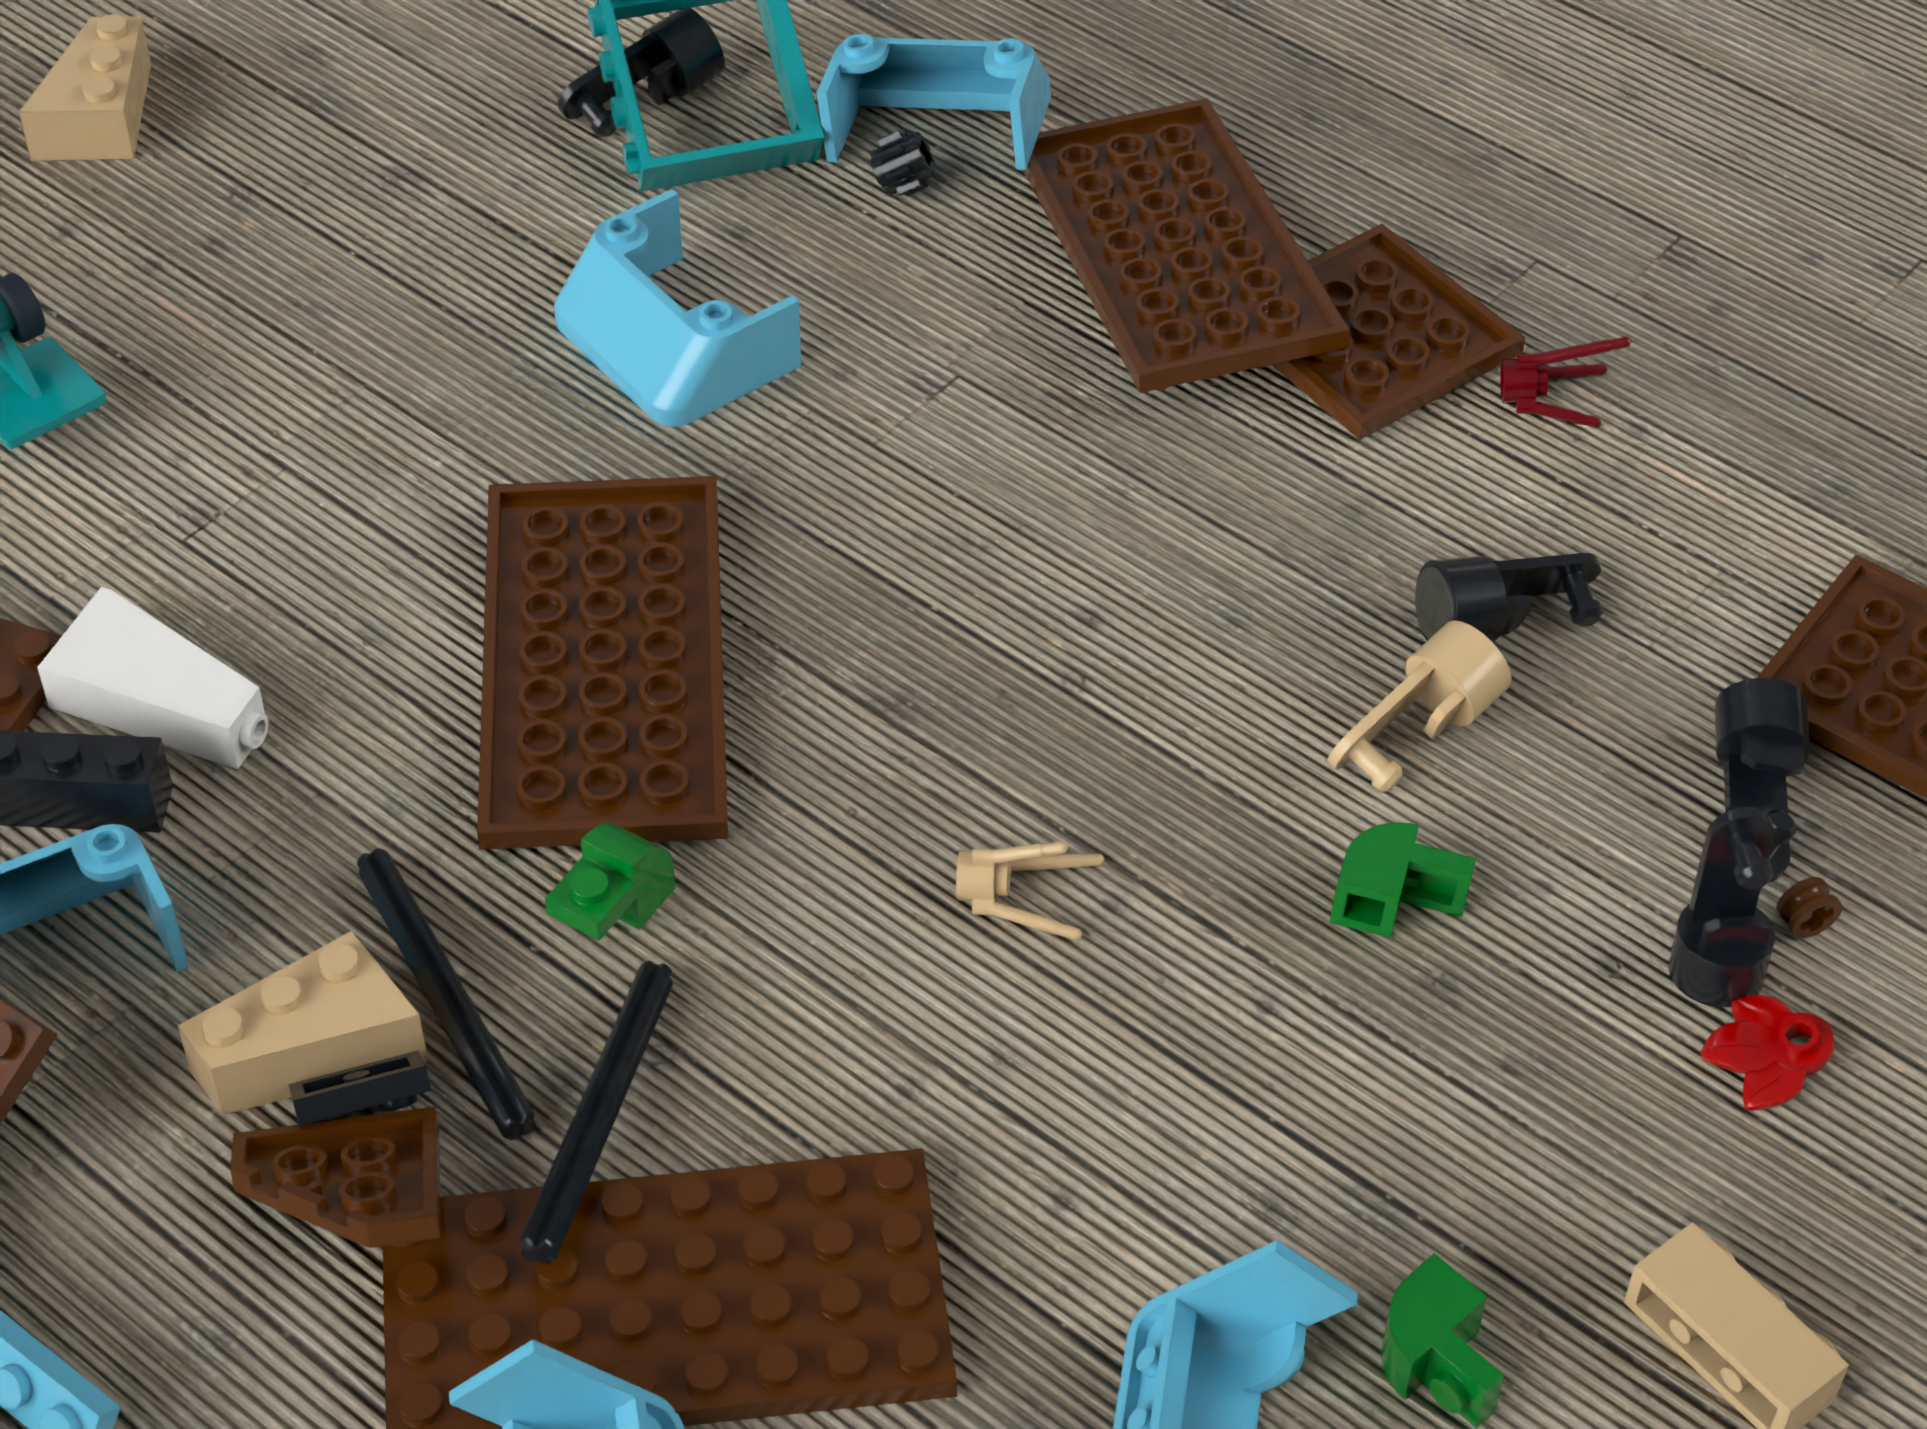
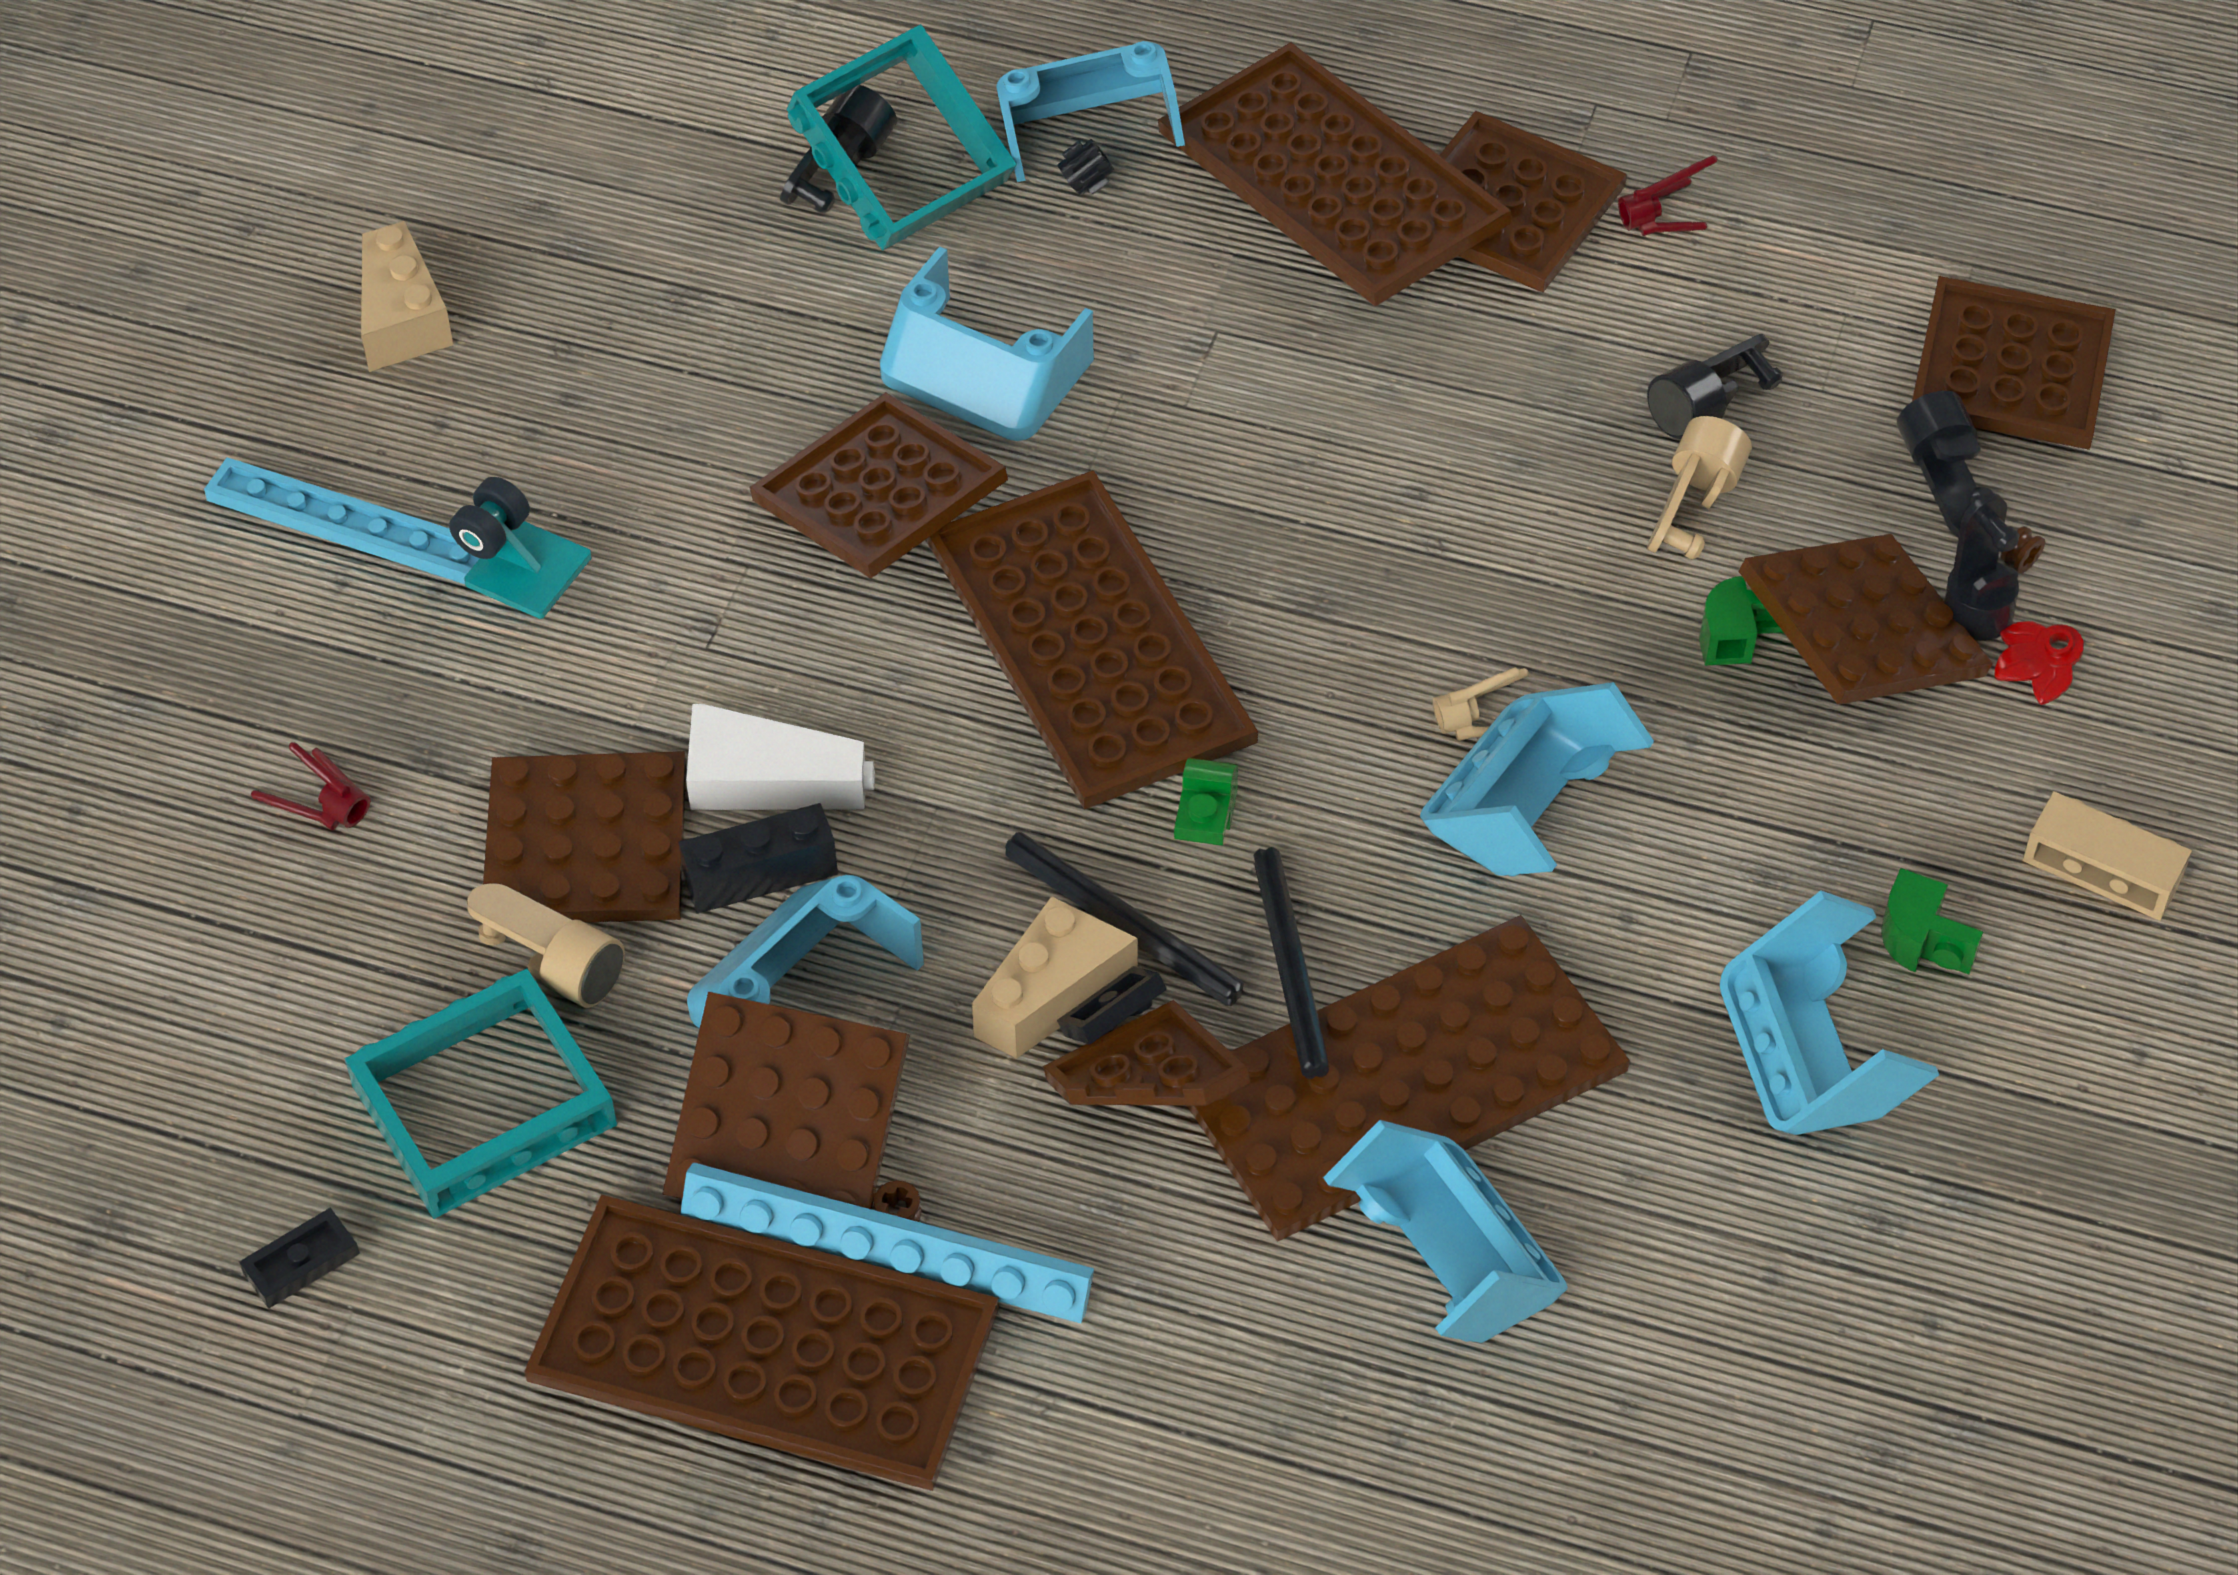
camera: 20 degrees left, 5 degrees up
none -> reddish brown plate [749,392,1008,579]
none -> medium azure windscreen [1420,682,1654,877]
none -> reddish brown plate [1738,534,1993,705]

